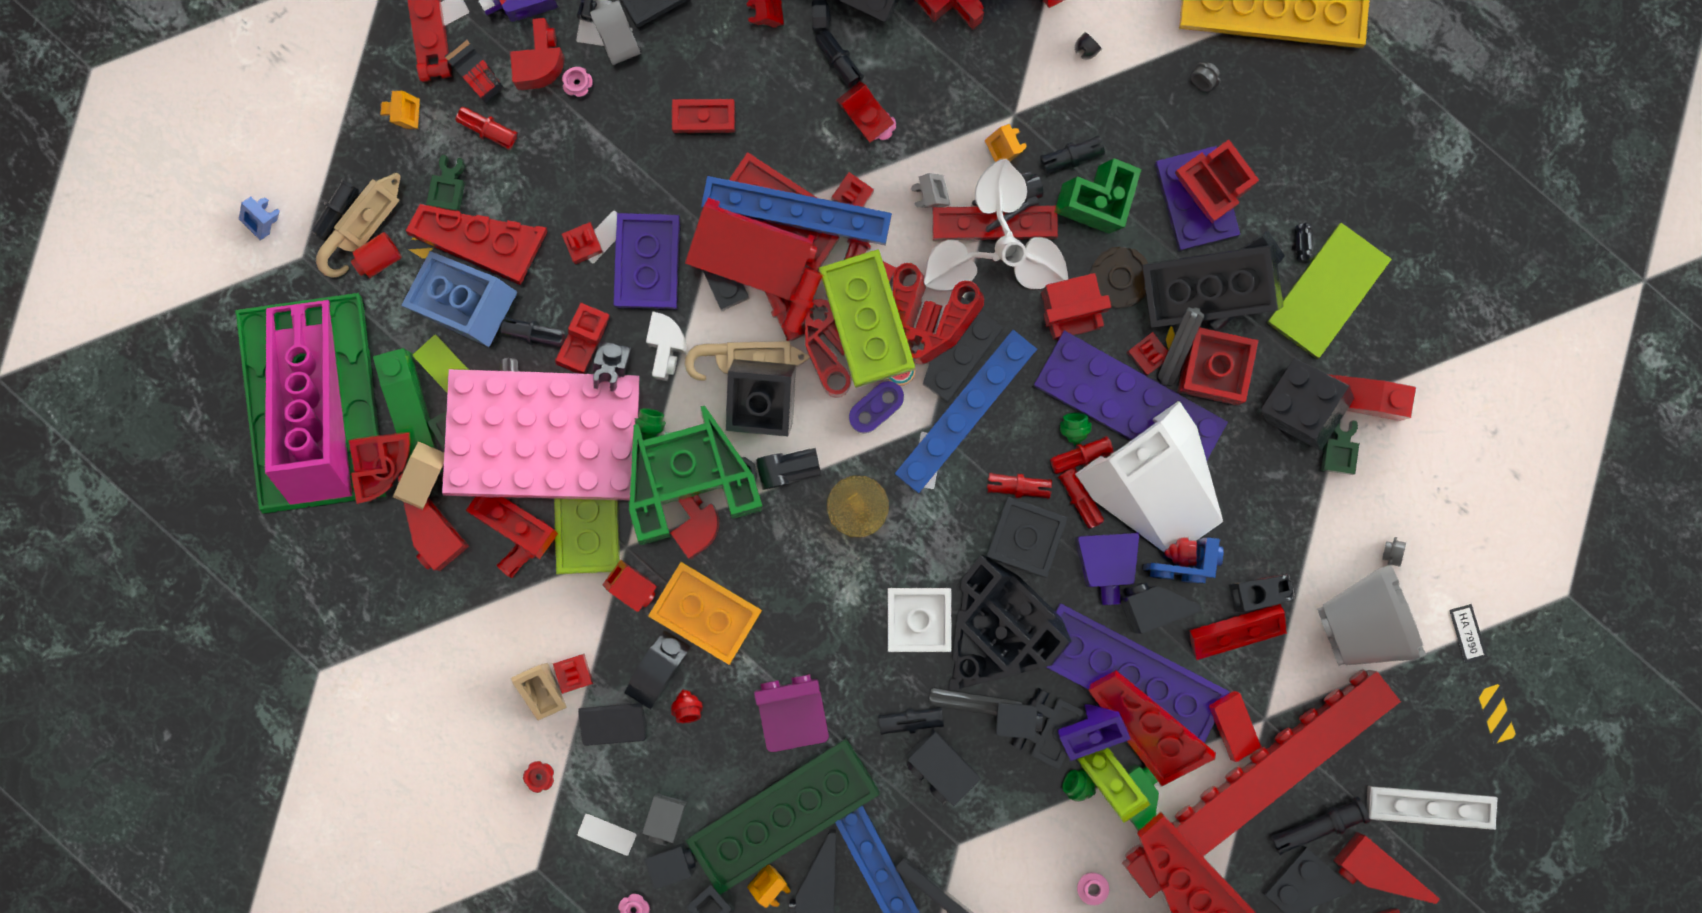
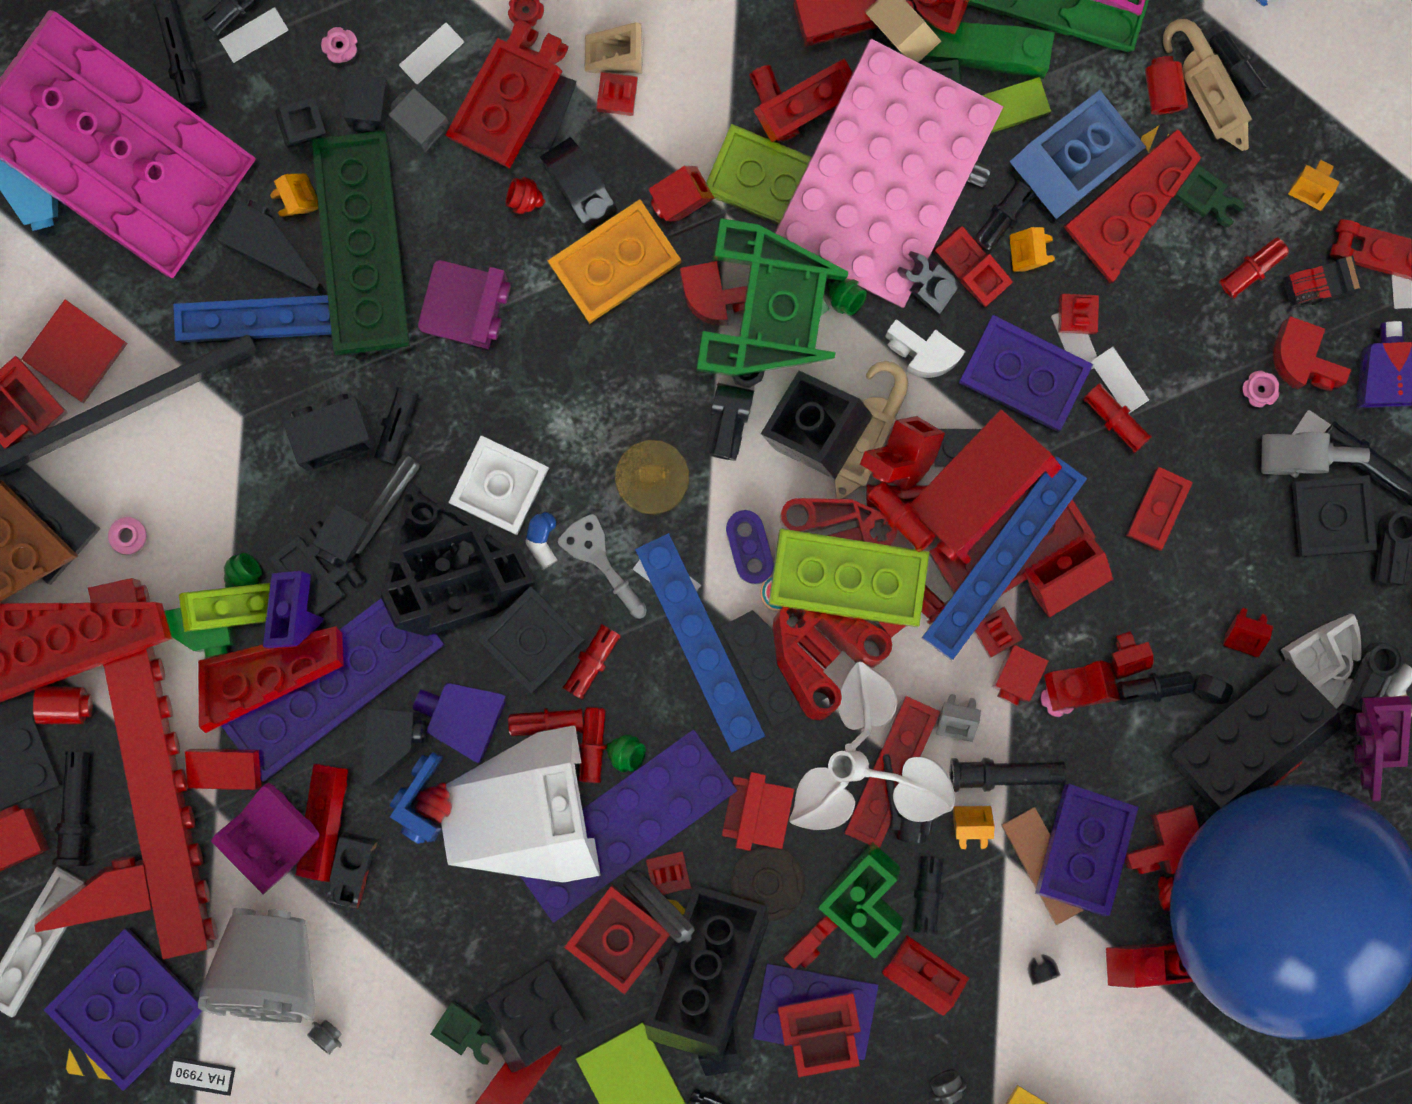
camera: 115 degrees right, 0 degrees up
none -> red brick [33,686,93,724]
none -> red slope [34,856,151,933]
none -> dark purple plate [44,928,204,1091]
none -> magenta bracket [211,783,319,895]
none -> red tile [445,19,569,168]
none -> arm [525,512,558,570]
none -> light grey piece [558,514,647,619]
none -> red plate [783,915,838,969]
none -> red brick [860,416,945,490]
none -> red slope [882,935,969,1015]
none -> black pin [949,758,1066,792]
none -> red brick [992,645,1049,706]
none -> nougat tile [1001,807,1084,925]
none -> light orange tile [1009,227,1055,272]
none -> red brick [1025,533,1114,617]
none -> dark purple plate [1035,784,1139,916]
none -> red pin [1083,383,1152,453]
none -> white sticker [1090,347,1149,413]
none -> red tile [1112,631,1154,680]

